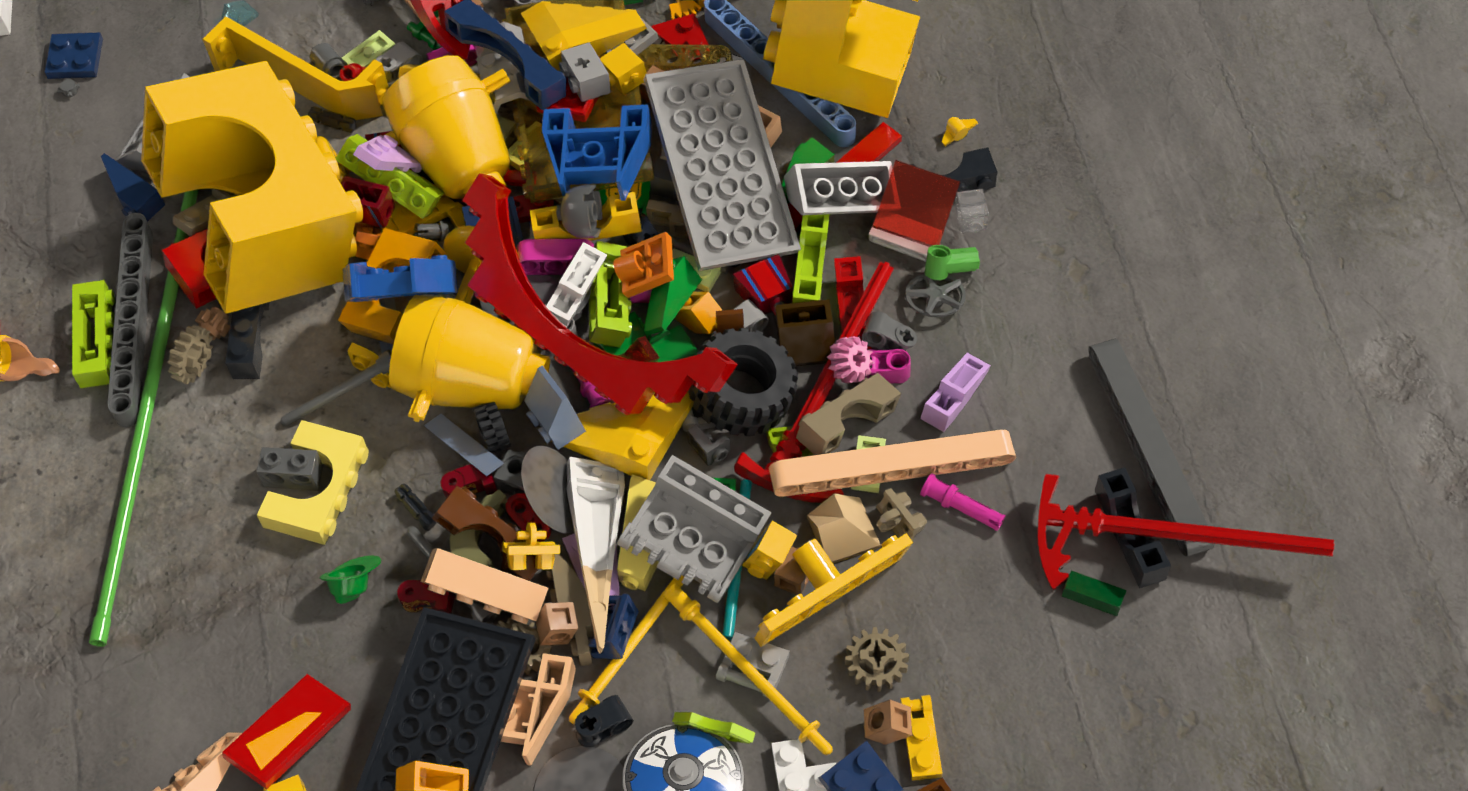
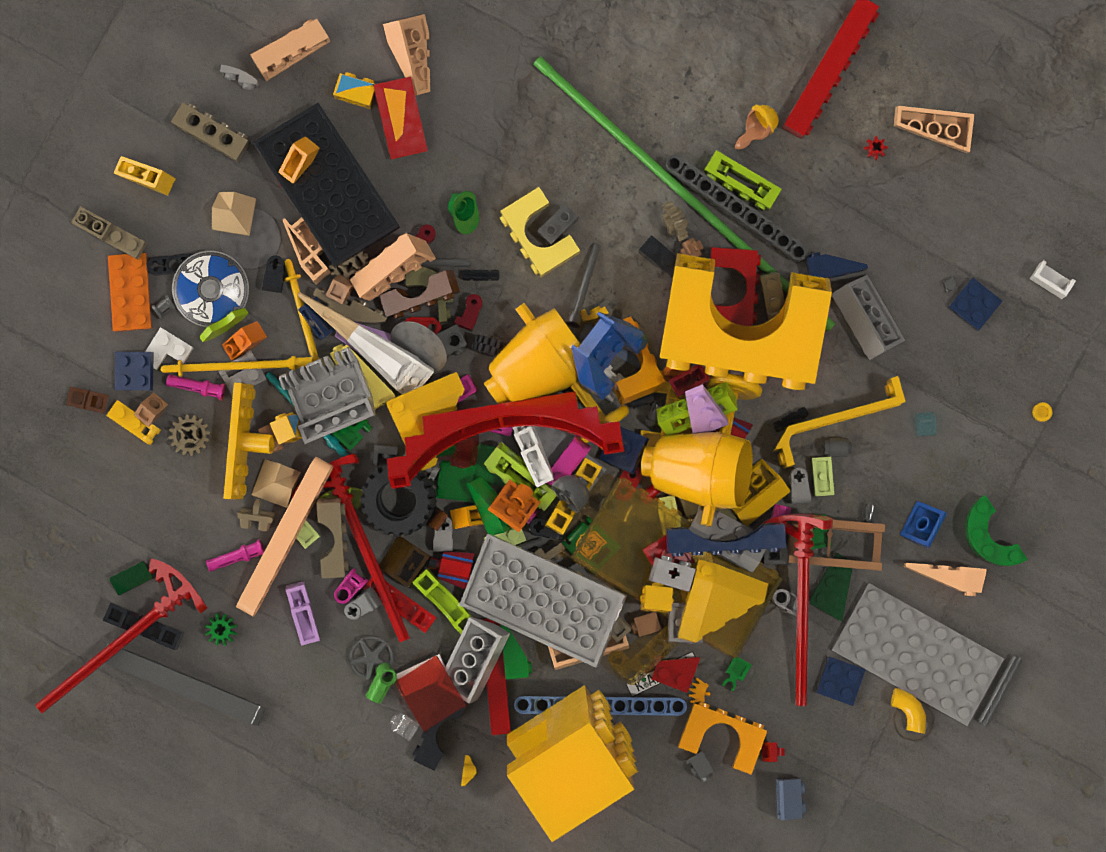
camera: 125 degrees right, 25 degrees up
red axle [340,63,366,81] -> none
sand blue sticker [424,414,504,476] -> none
yellow hips [502,523,560,570] -> none
sand blue slope [524,365,586,450] -> none
blue wedge [542,105,652,201] -> none
bright pink gear [827,336,874,383] -> none
none -> dark pink pin [166,374,226,401]
none -> green gear [205,614,238,646]
none -> orange slope [222,321,267,361]

